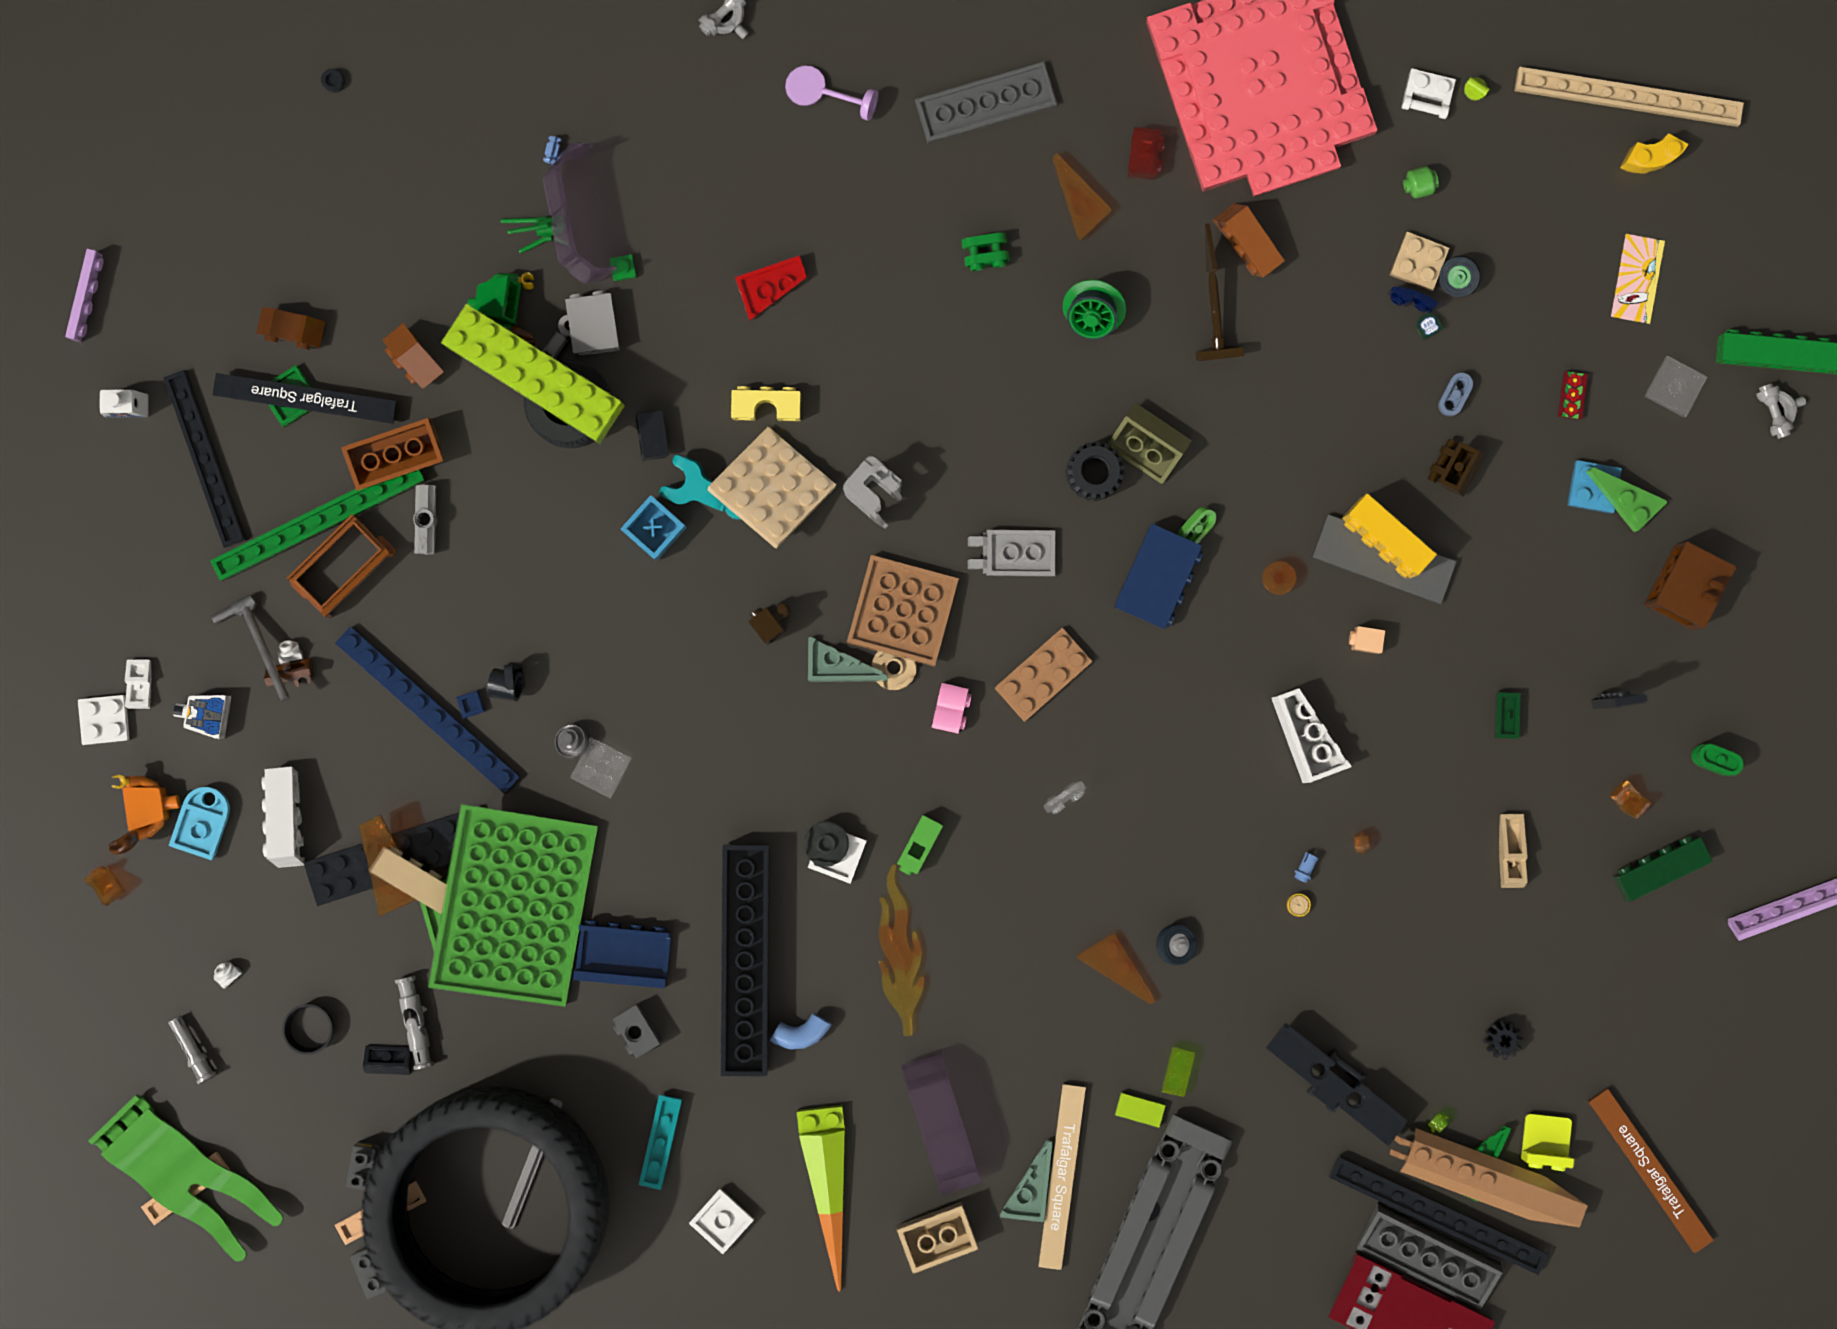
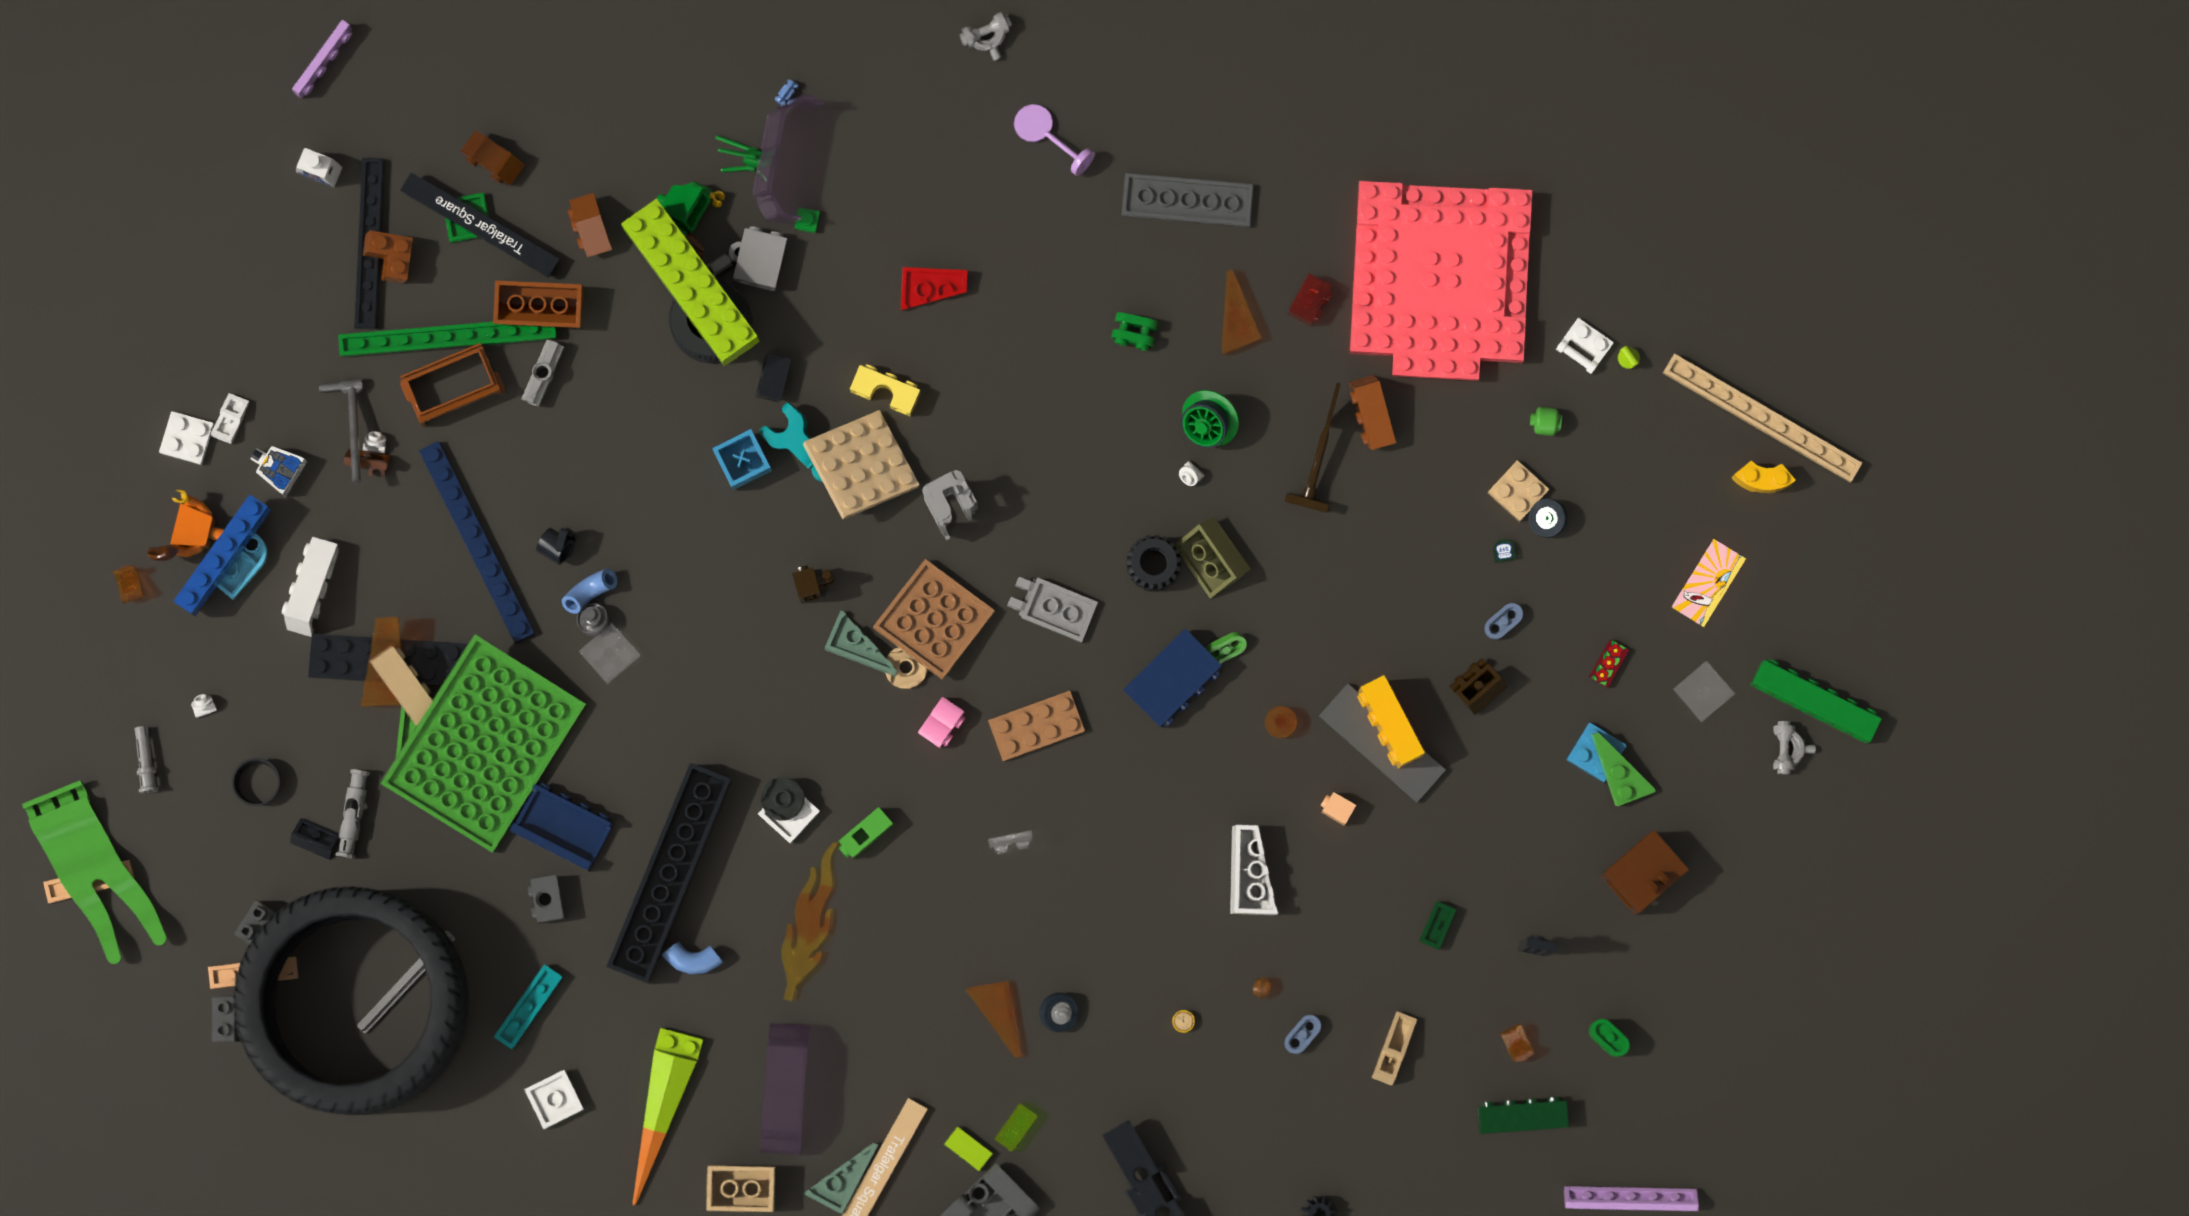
camera: 15 degrees right, 5 degrees down
dark blue tile [456,690,486,719] -> none
medium blue pin [1294,852,1319,883] -> none
clear blue slope [1387,286,1438,313] -> none
none -> blue brick [173,495,271,617]
none -> dark orange brick [363,230,413,284]
none -> medium blue cylinder [562,568,617,614]
none -> white plate [1179,461,1205,486]
none -> sand blue plate [1284,1015,1321,1054]

